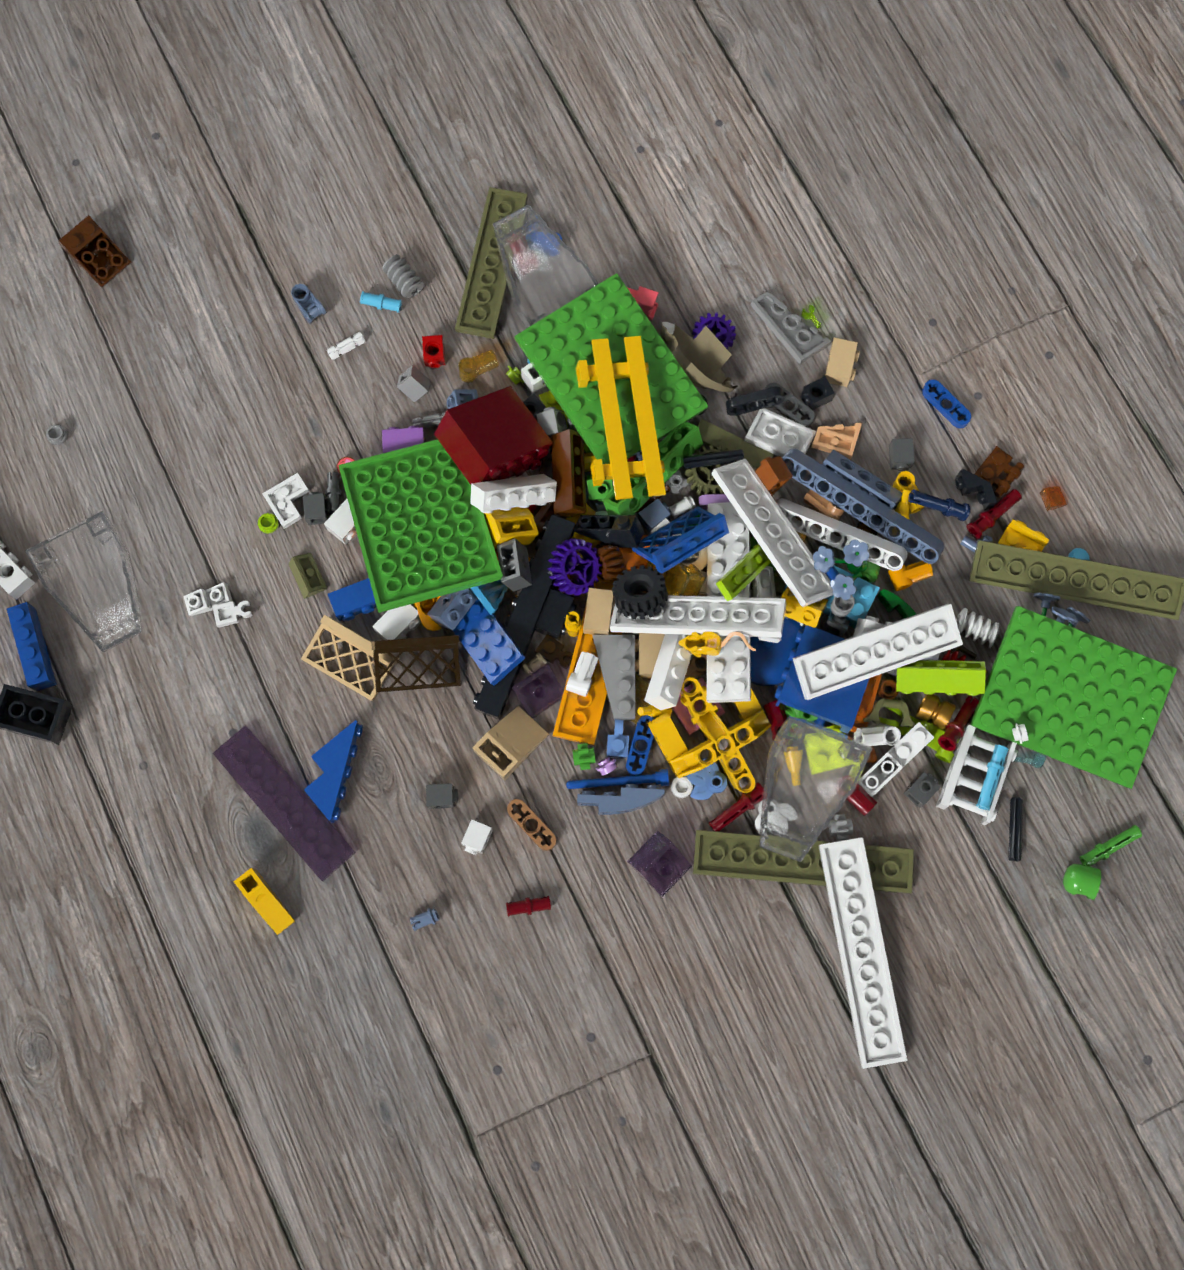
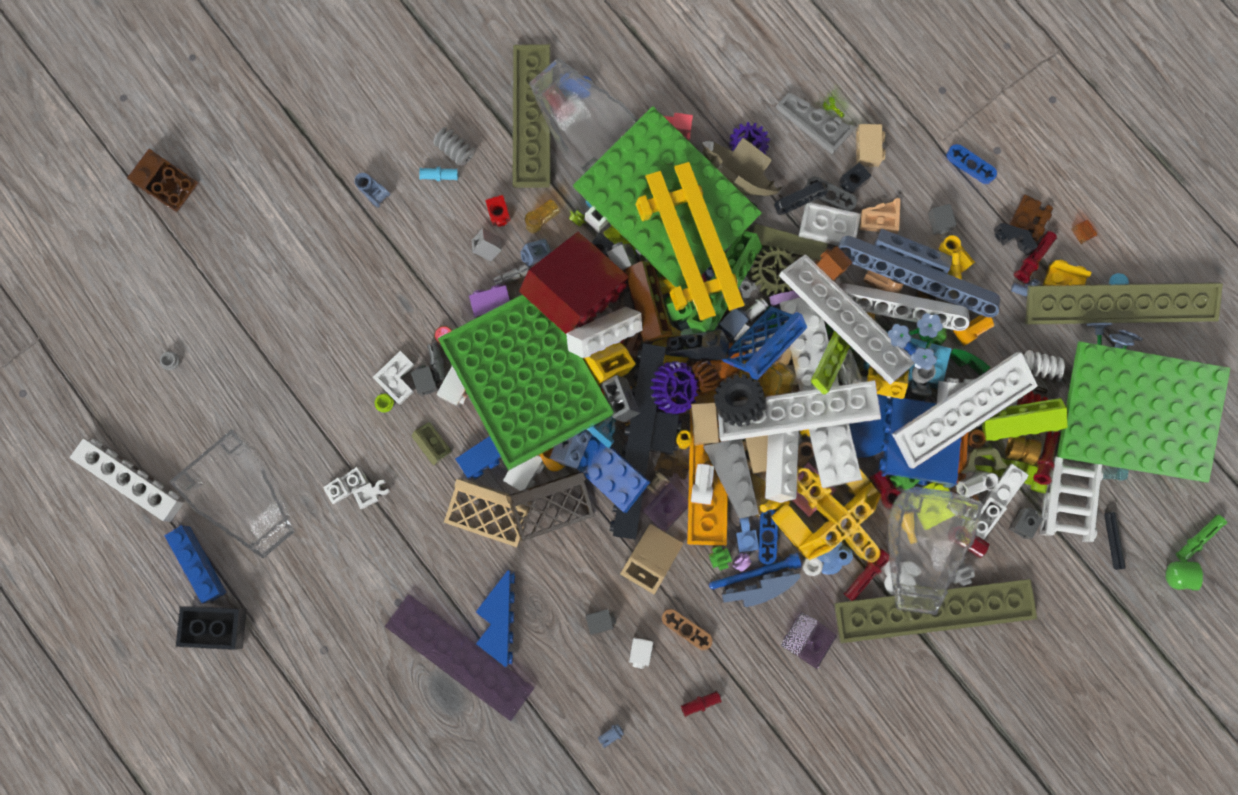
camera: 10 degrees left, 5 degrees up
yellow slope [233,868,295,935] -> none
white axle [327,332,365,360] -> none
yellow animal [678,632,756,658] -> none
black axle [683,449,744,469] -> none
white plate [818,837,907,1068] -> none
dark blue pin [908,489,970,521] -> none
medium azure pin [976,745,1009,811] -> none
white plate [1012,723,1029,744] -> none

